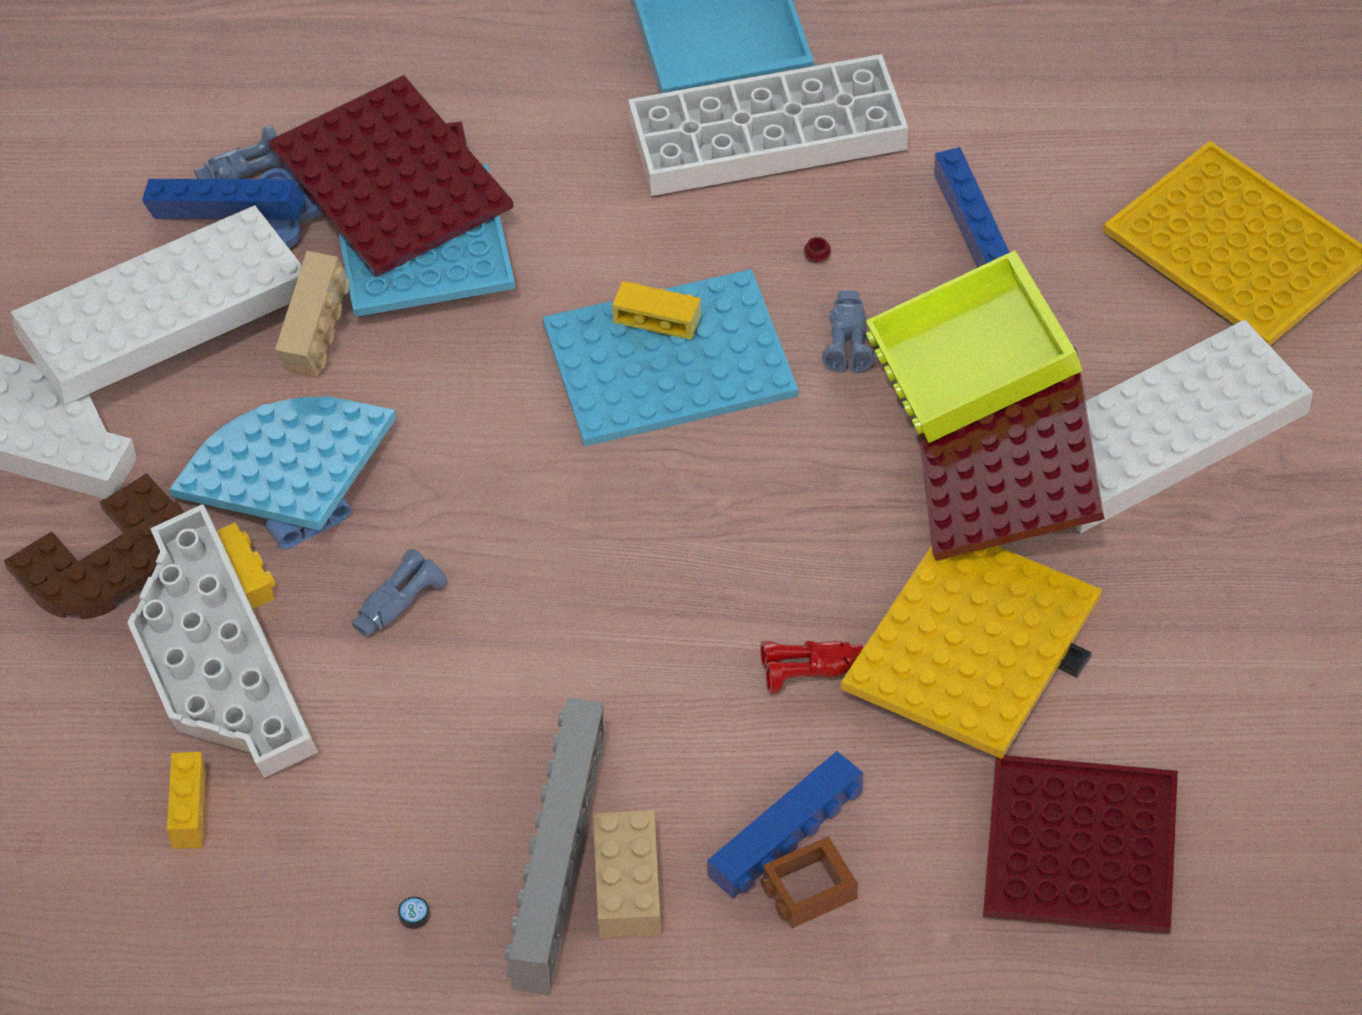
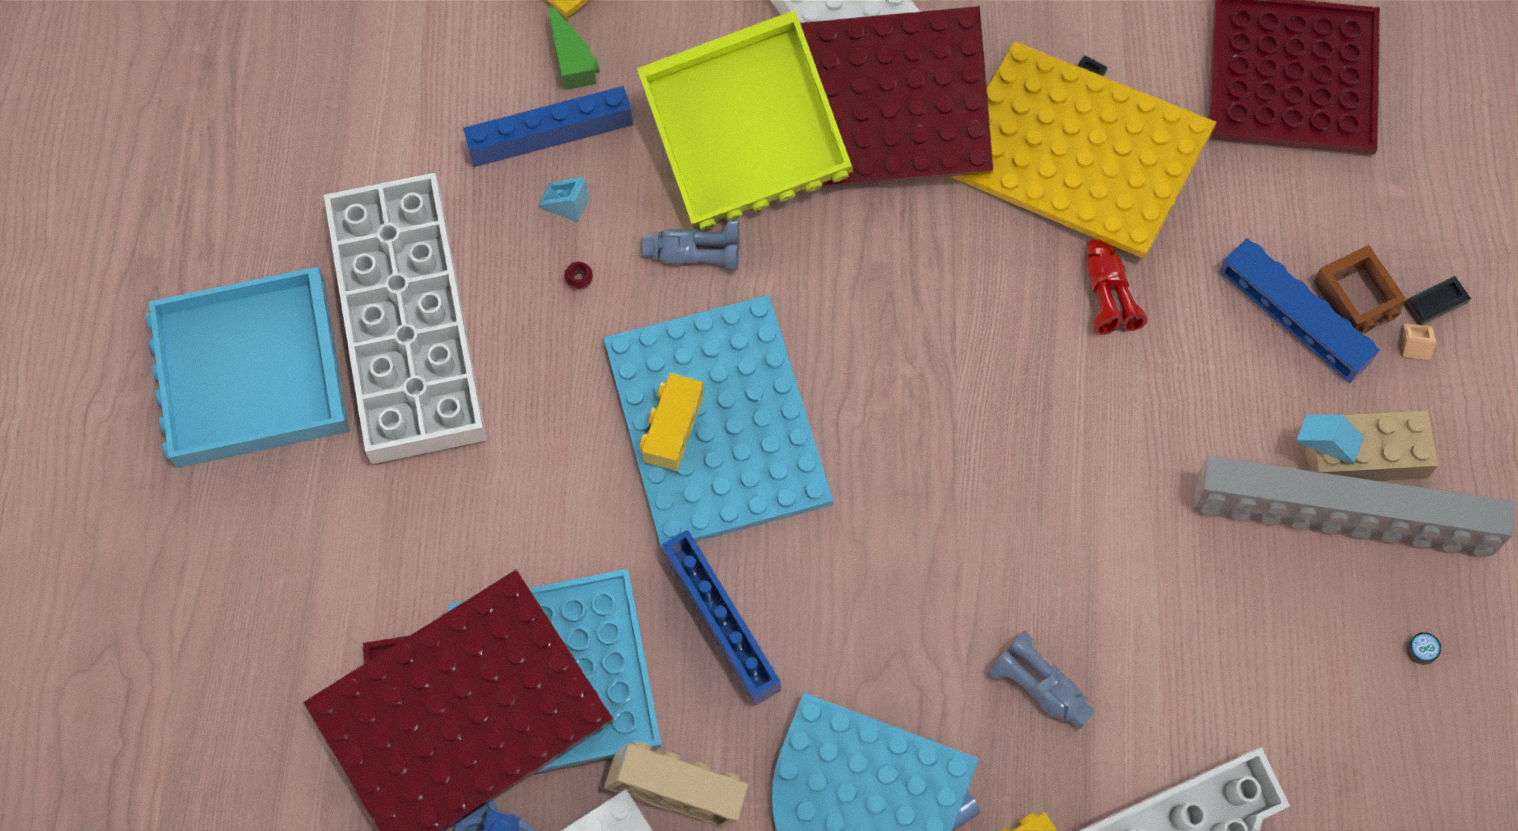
camera: 90 degrees left, 15 degrees up
none -> medium azure slope [538,177,589,222]
none -> bright green slope [548,6,600,90]
none -> blue brick [662,530,781,706]
none -> medium azure slope [1296,415,1364,465]
none -> light nougat slope [1402,324,1436,360]
none -> black tile [1405,276,1471,325]

